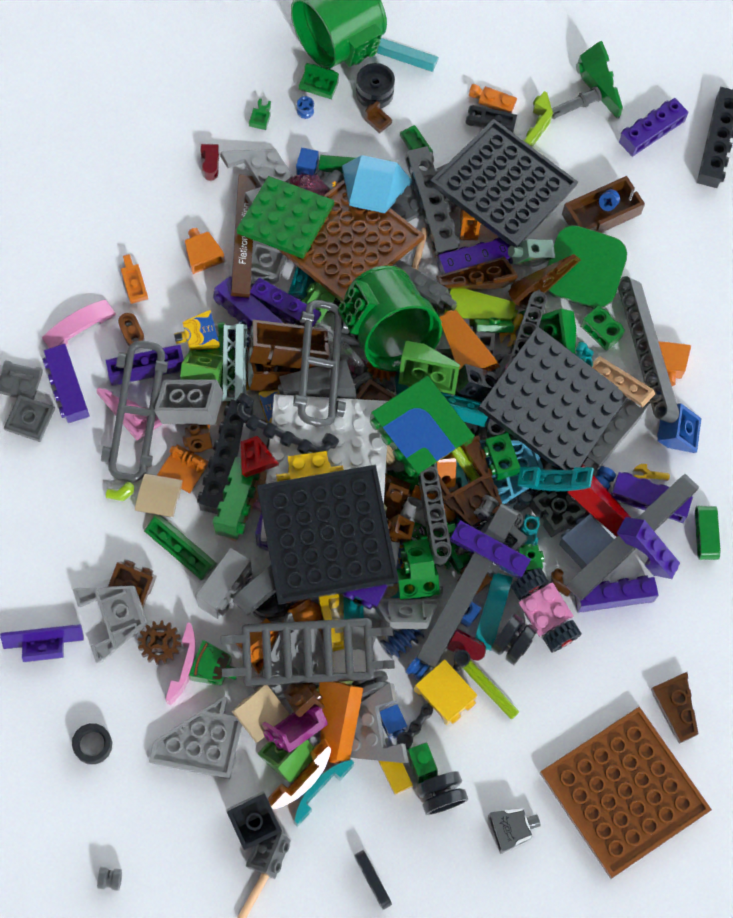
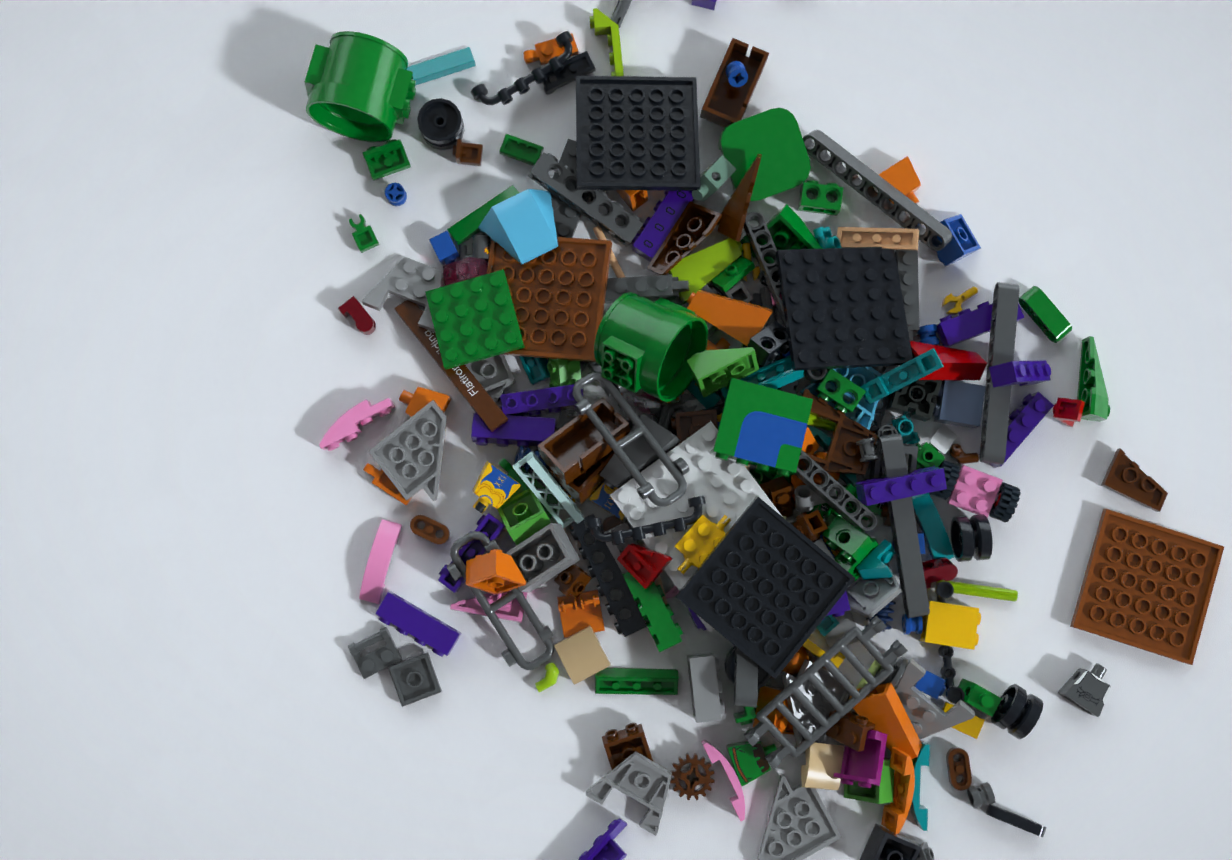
camera: 40 degrees left, 15 degrees up
none -> bright pink slope [319,398,395,451]
none -> light grey wing [368,400,447,501]
none -> orange slope [466,549,526,595]
none -> black bar [471,31,573,105]
none -> green bracket [733,706,758,725]
none -> teal slope [856,539,895,580]
none -> white sticker [930,424,957,454]
none -> reddish brown plate [946,747,972,791]
none -> dark grey wheel [967,782,995,809]
none -> red bracket [1053,397,1085,427]
none -> green wedge [1077,336,1110,421]

